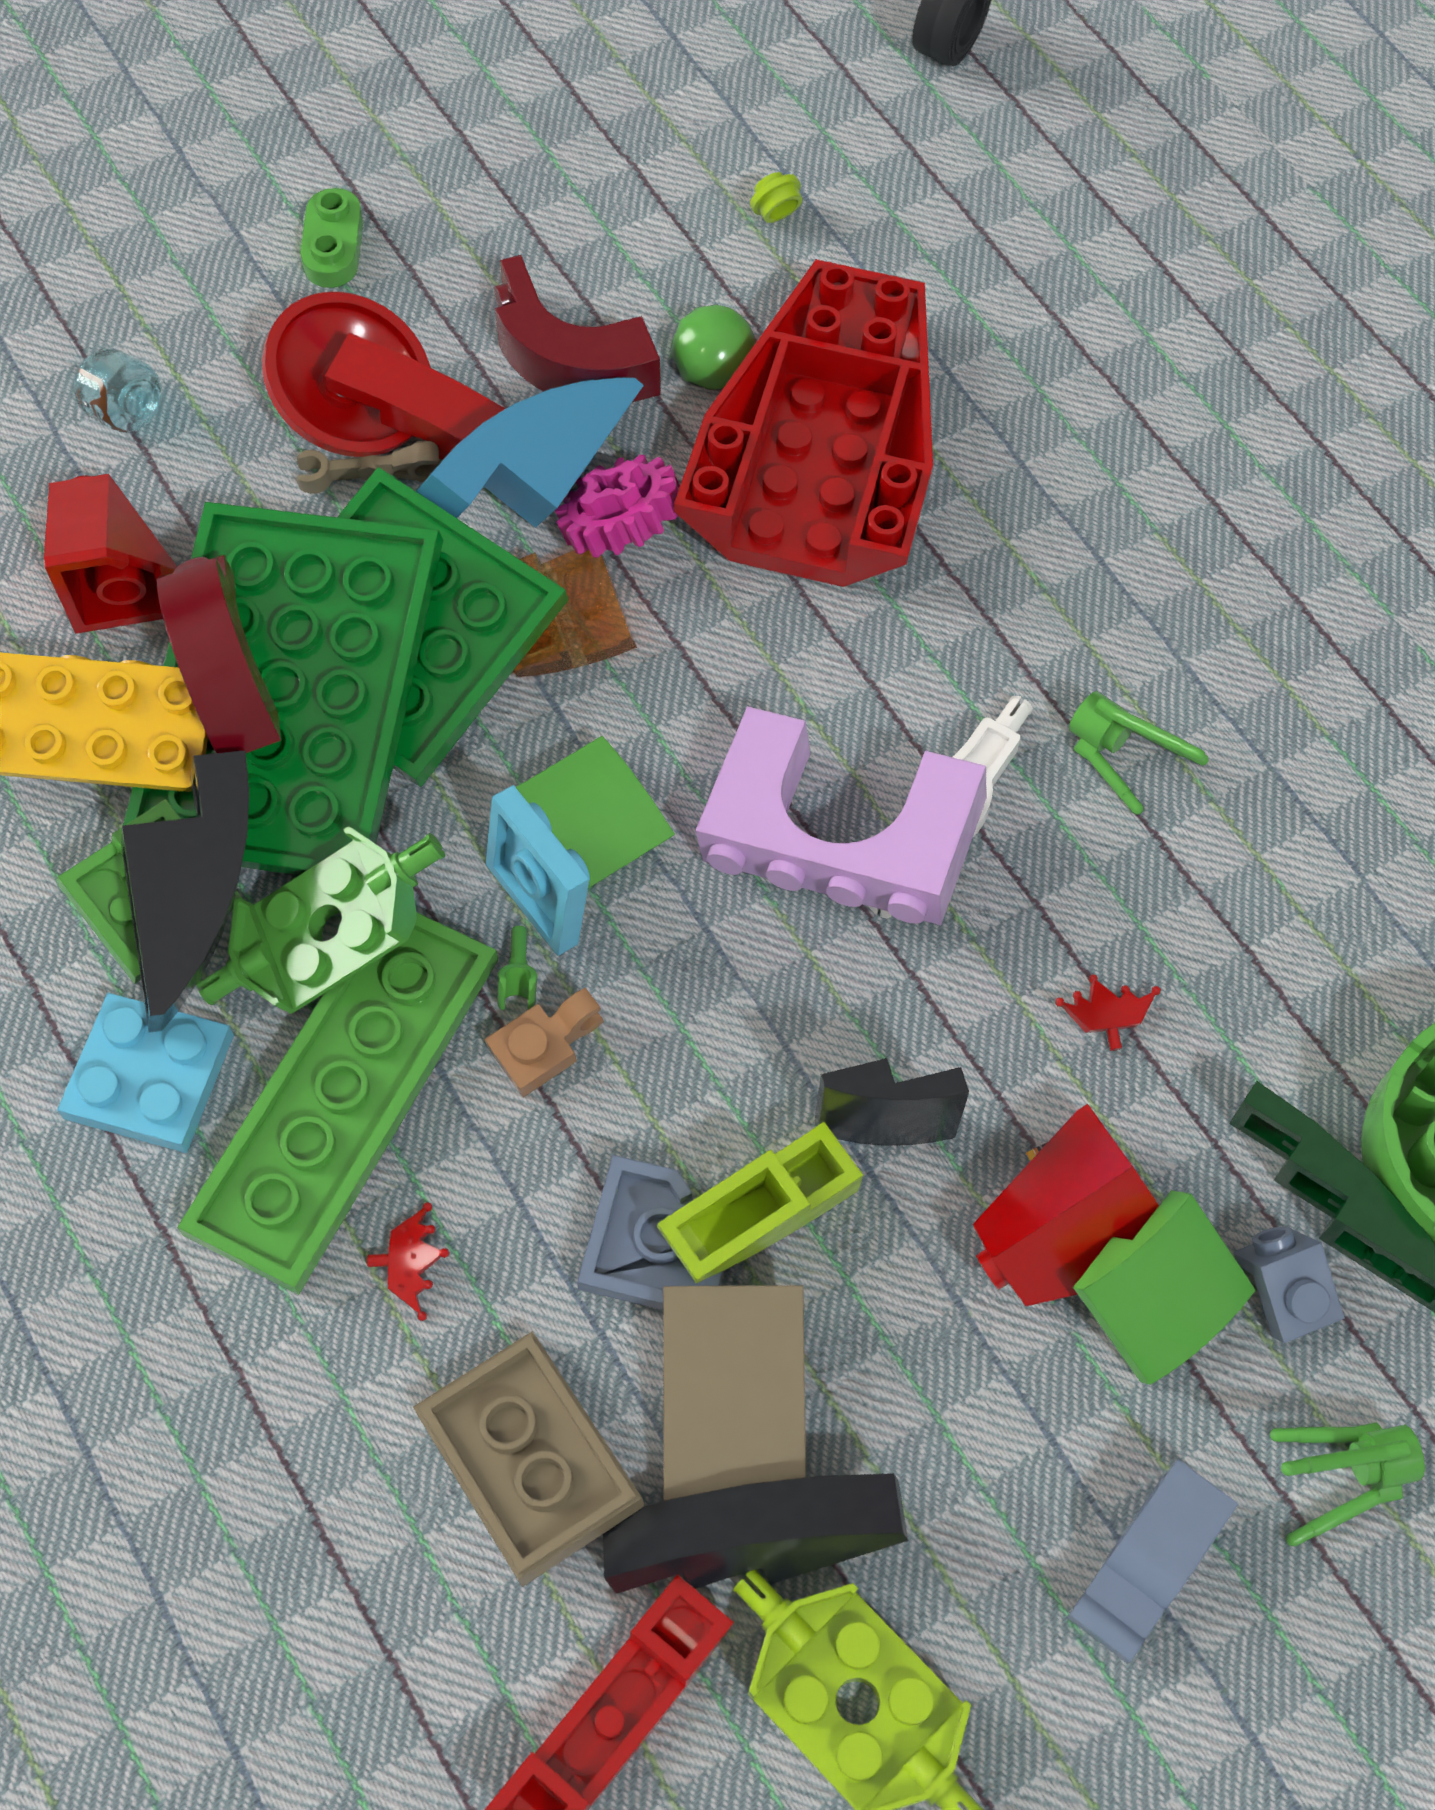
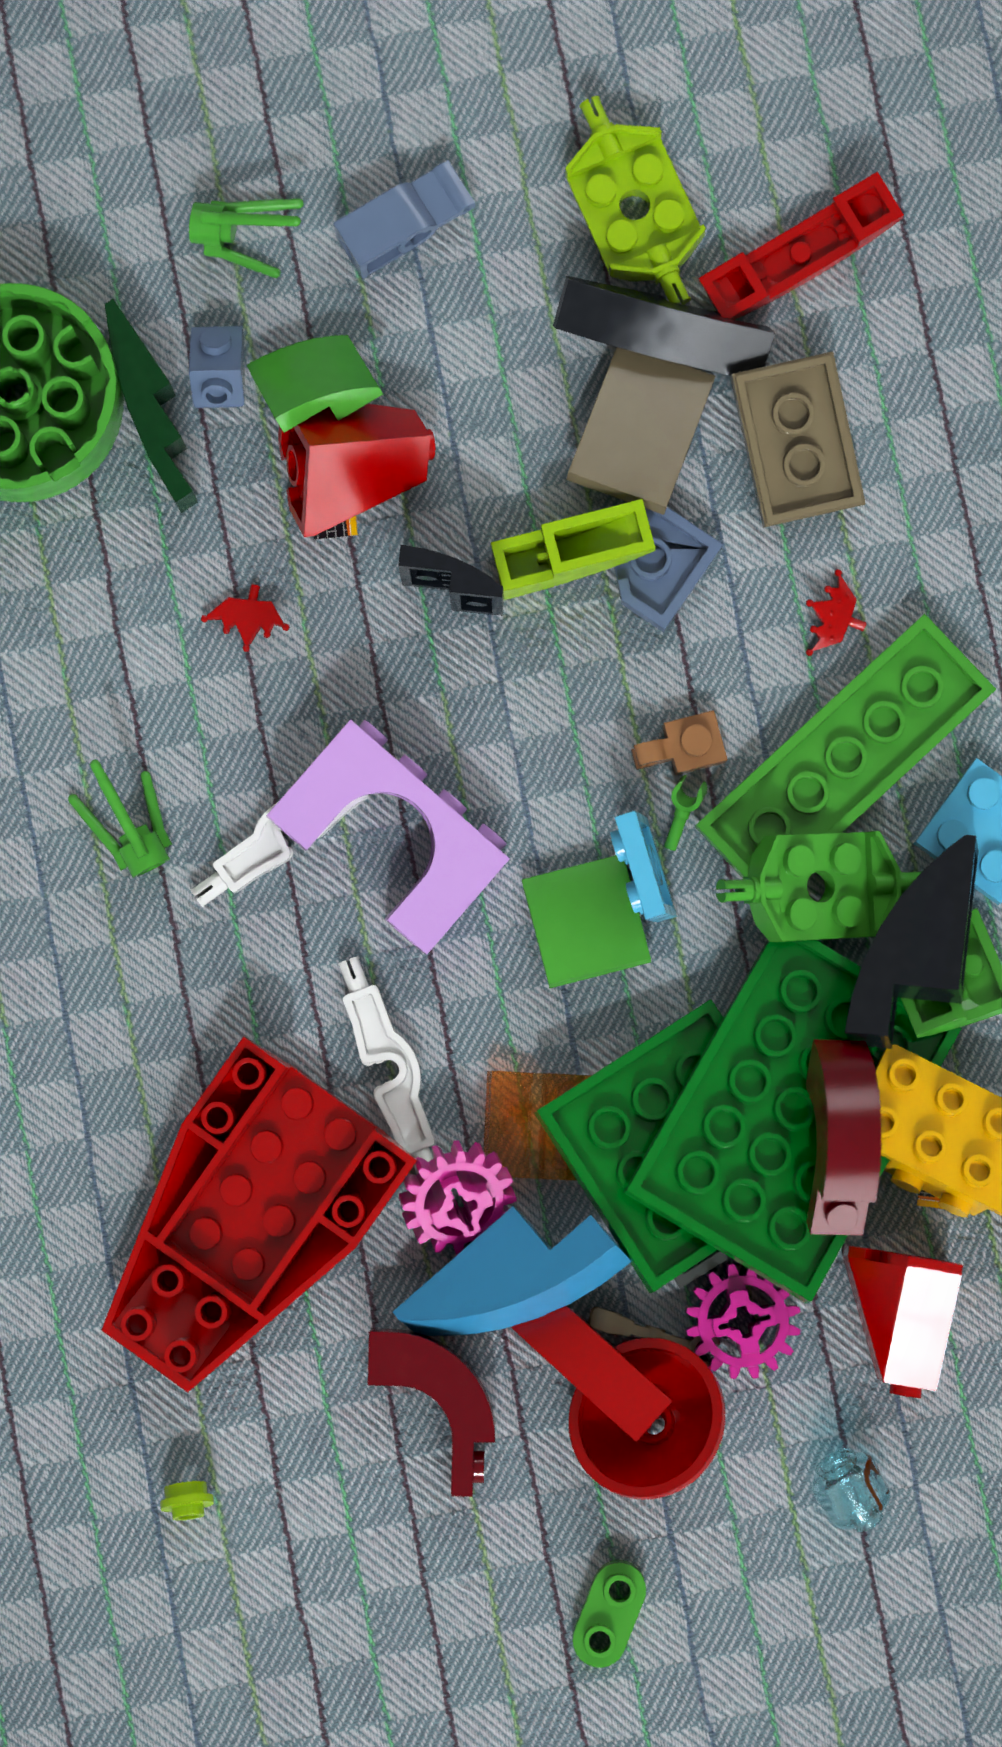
camera: 155 degrees left, 20 degrees up
bright green hair [670,304,756,390] -> none
none -> white piece [338,956,435,1174]
none -> dark pink gear [685,1263,801,1379]

